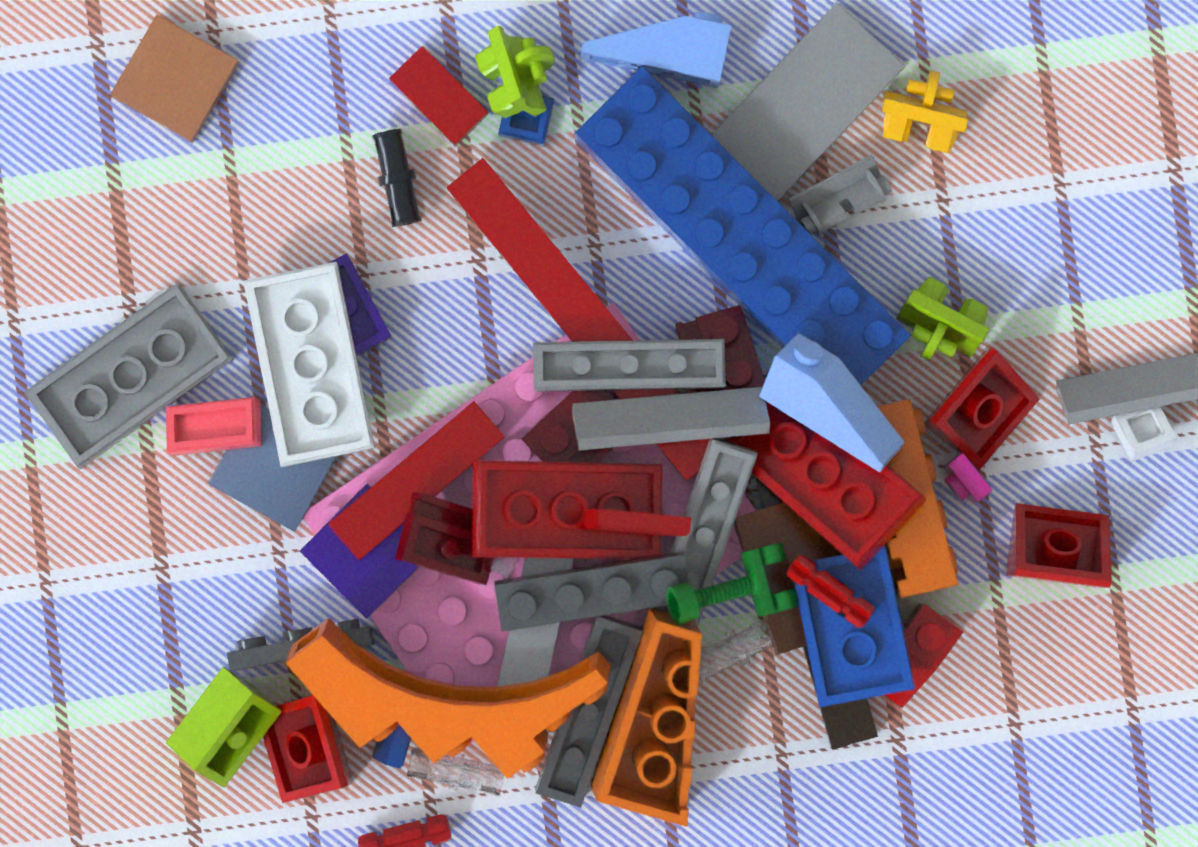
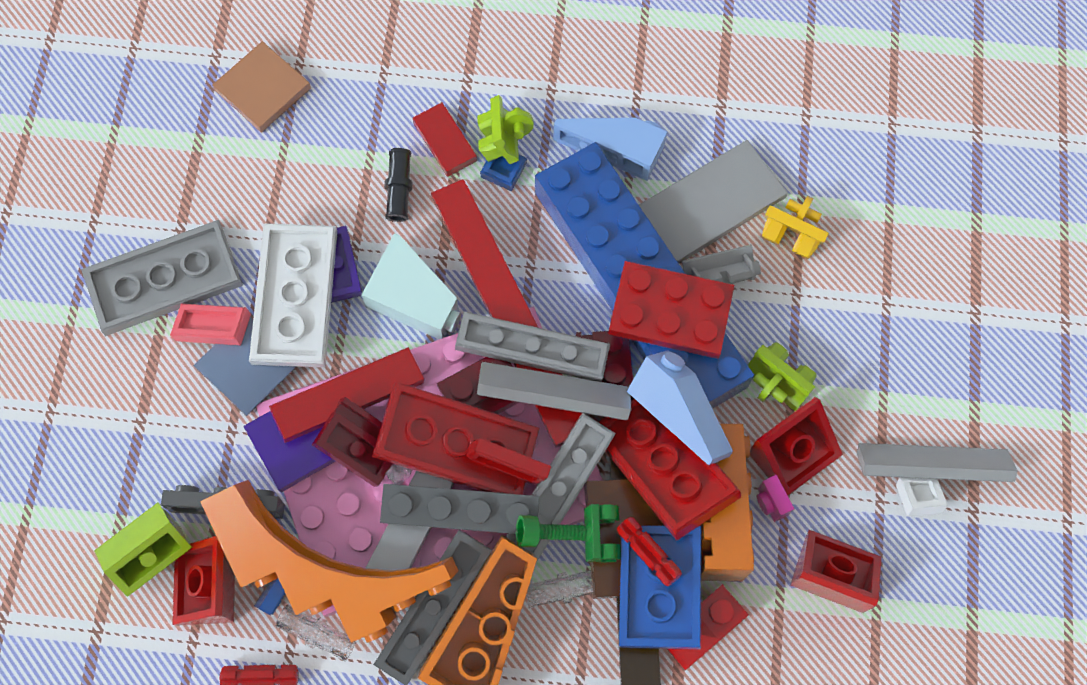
camera: 15 degrees right, 15 degrees down
none -> light aqua slope [362,233,461,339]
none -> red plate [608,261,735,359]

